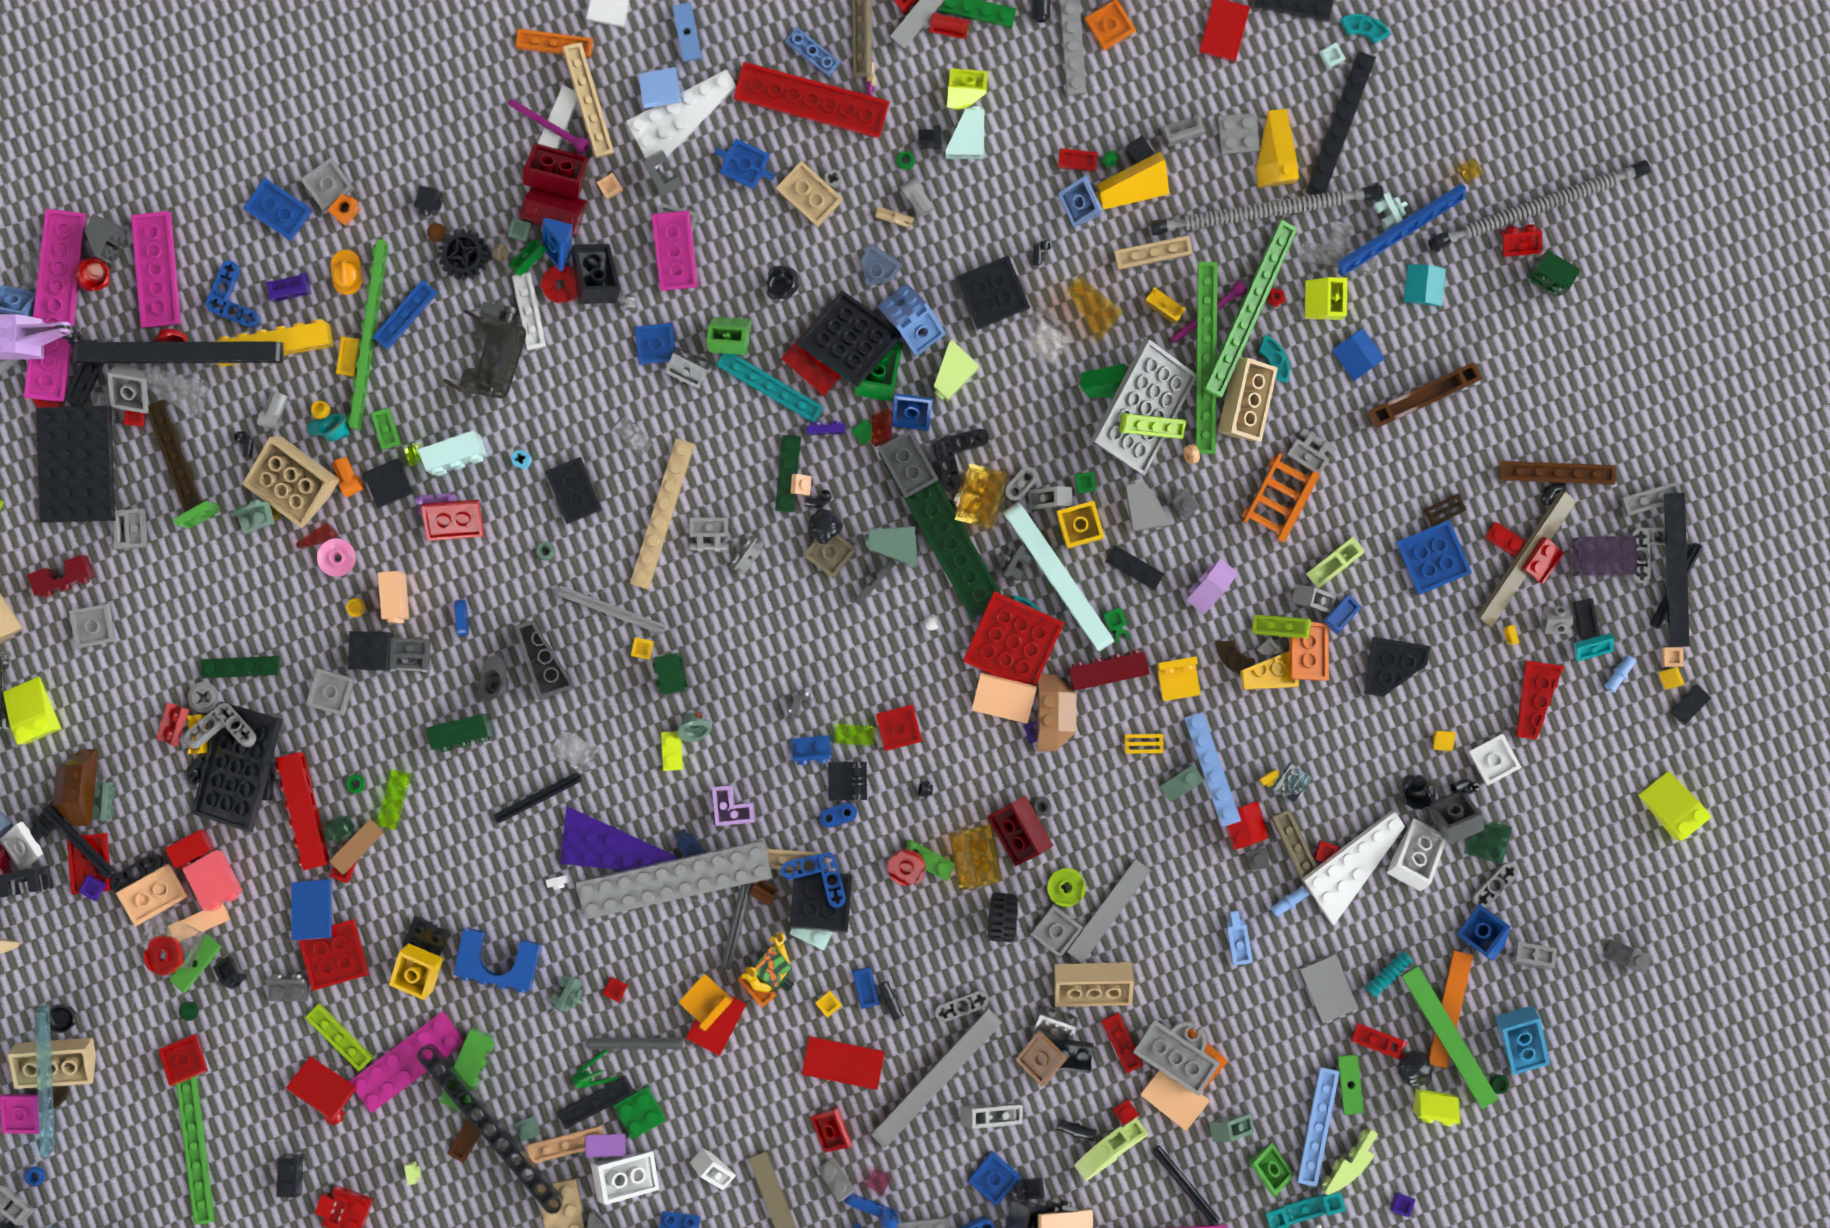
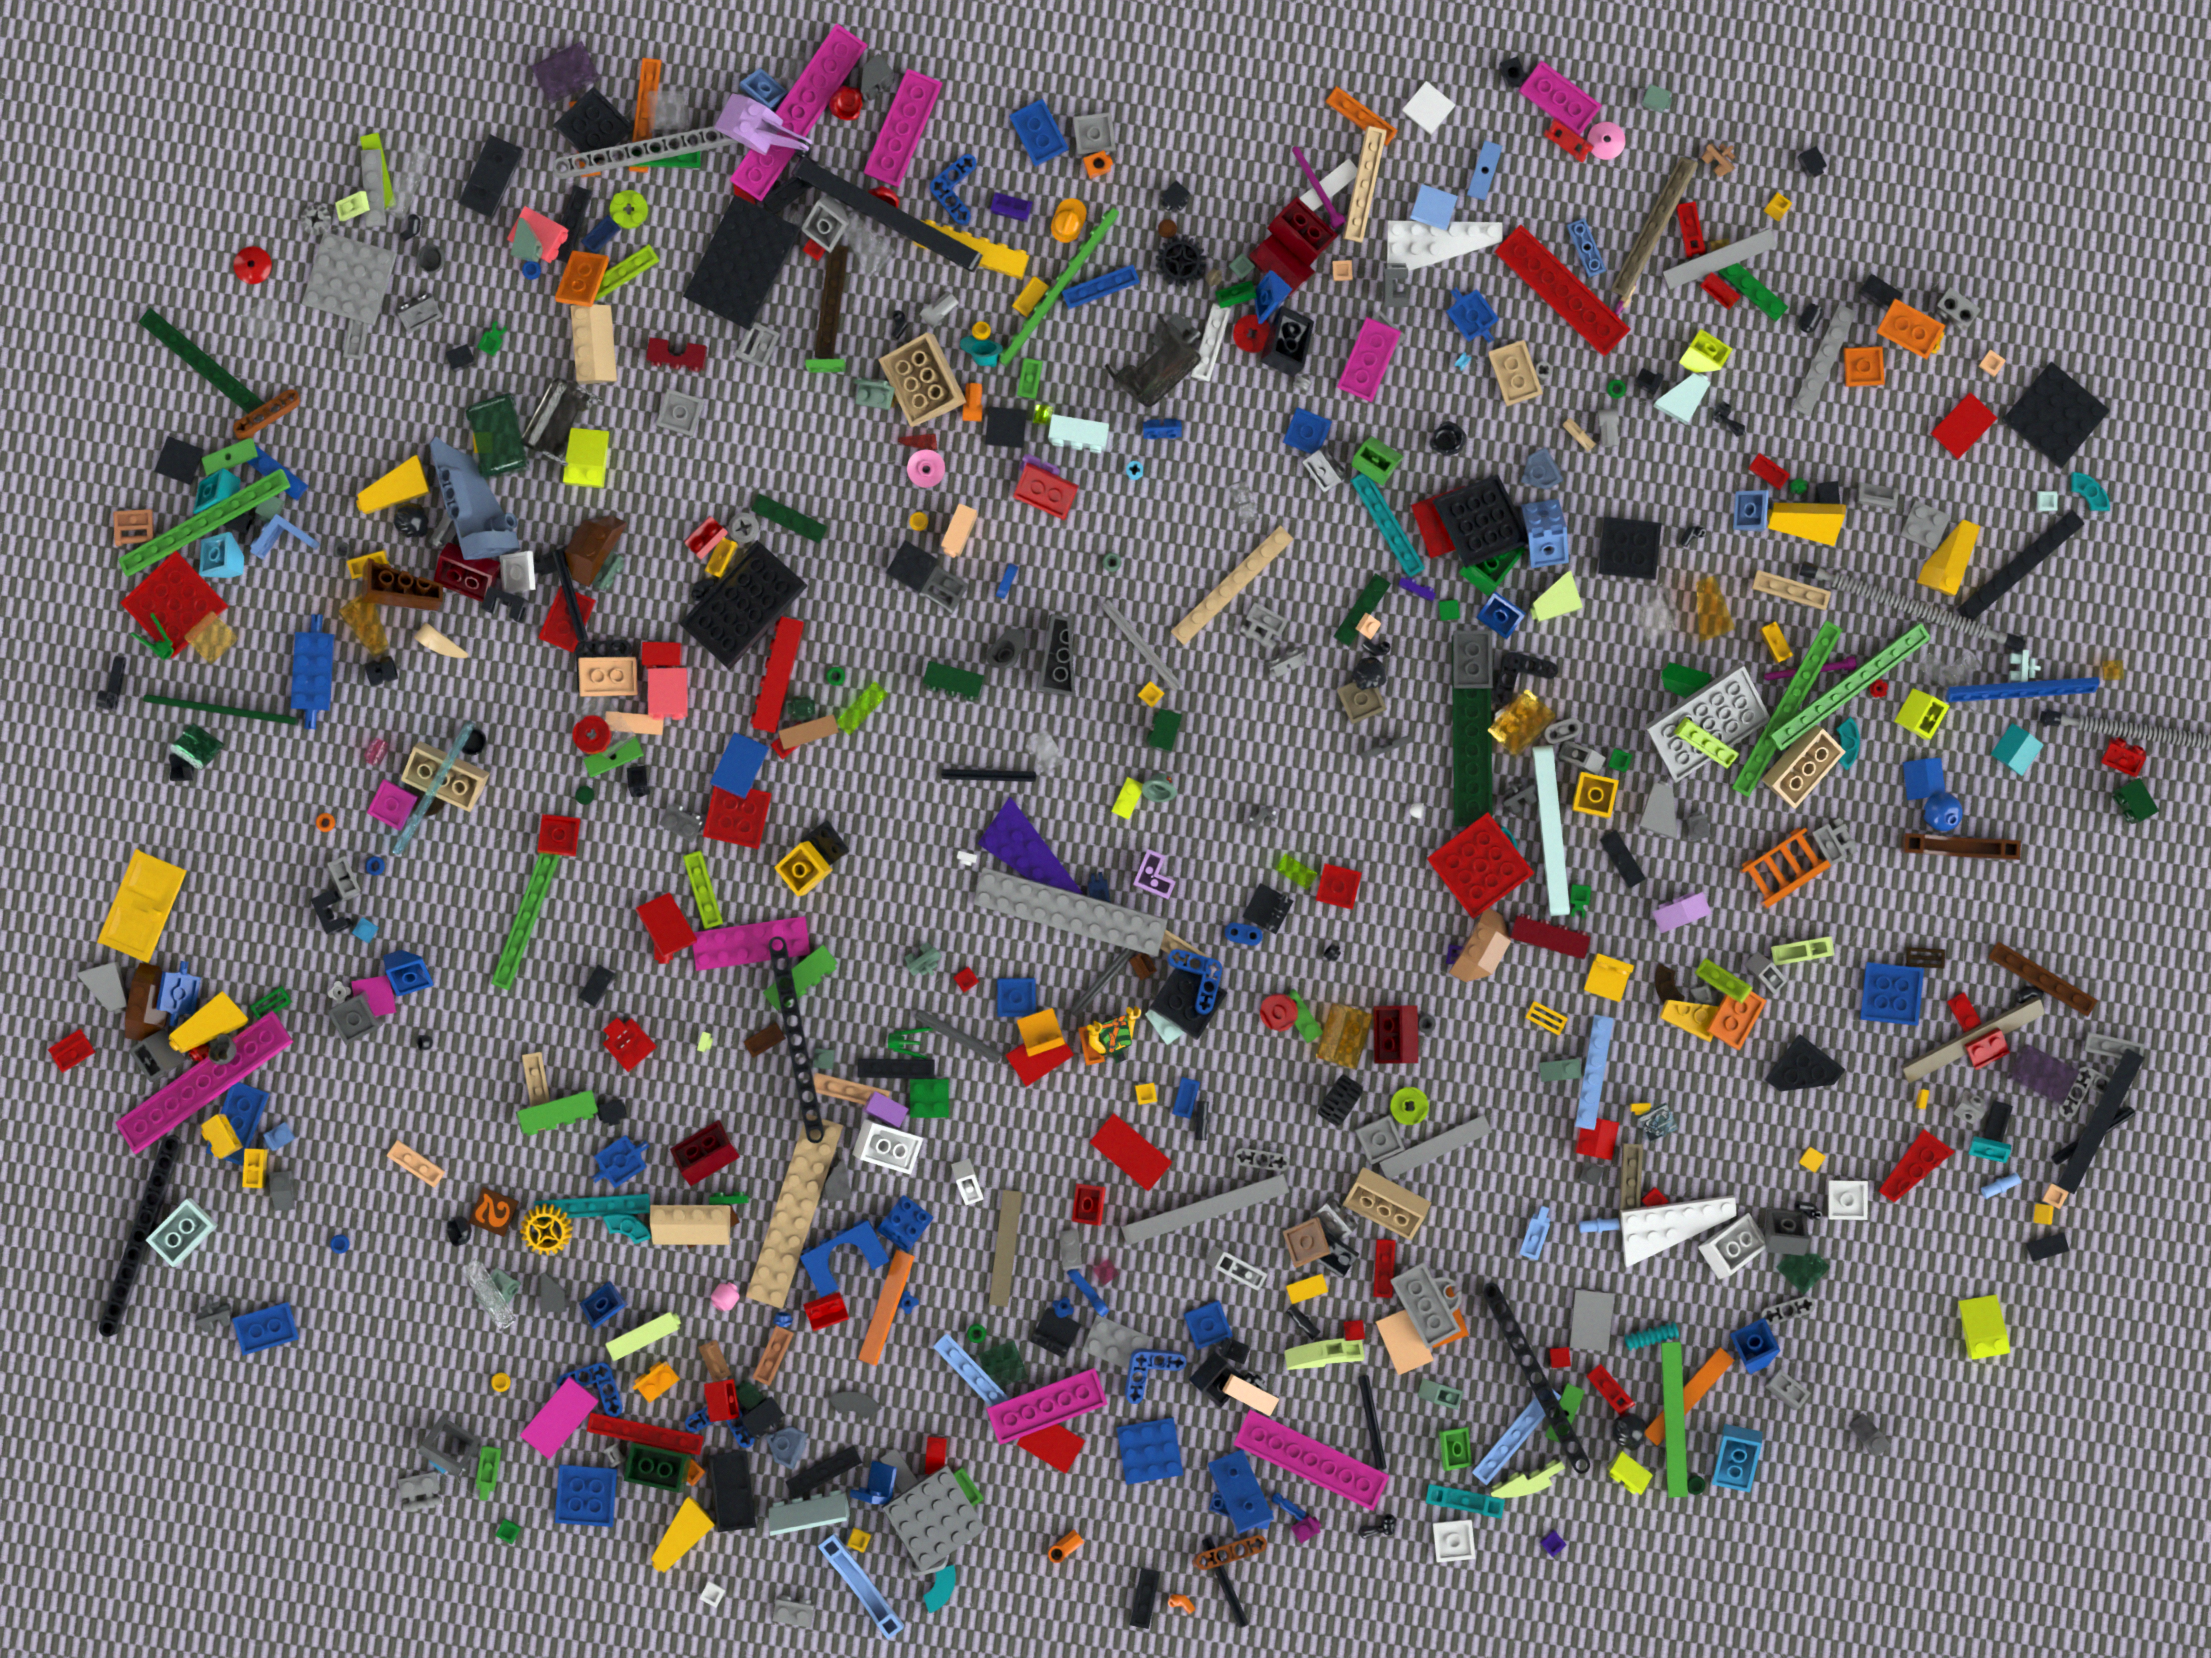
camera: 30 degrees right, 0 degrees up
dark purple tile [79,875,107,901] -> none
light grey beam [184,703,257,748] -> none
light grey plate [306,668,355,716] -> none
blue arch [453,927,542,993] -> none
black plate [545,457,603,525] -> none
blue bracket [791,735,832,765] -> none
sand green slope [865,527,918,568] -> none
clear red plate [871,408,892,447] -> none
light nougat tile [972,673,1037,724] -> none
light nougat tile [1184,444,1200,464] -> none
blue tile [1323,594,1362,635] -> none
black hair [1401,774,1436,810] -> none
none -> blue tile [997,978,1036,1017]
none -> blue hinge [1143,418,1182,440]
none -> yellow tile [1286,1273,1328,1304]
none -> medium azure bush [1454,352,1472,371]
none -> black beam [1483,1283,1590,1474]
none -> red tile [1549,1347,1571,1368]
none -> black piece [1712,401,1746,437]
none -> blue cylinder [1923,792,1963,831]

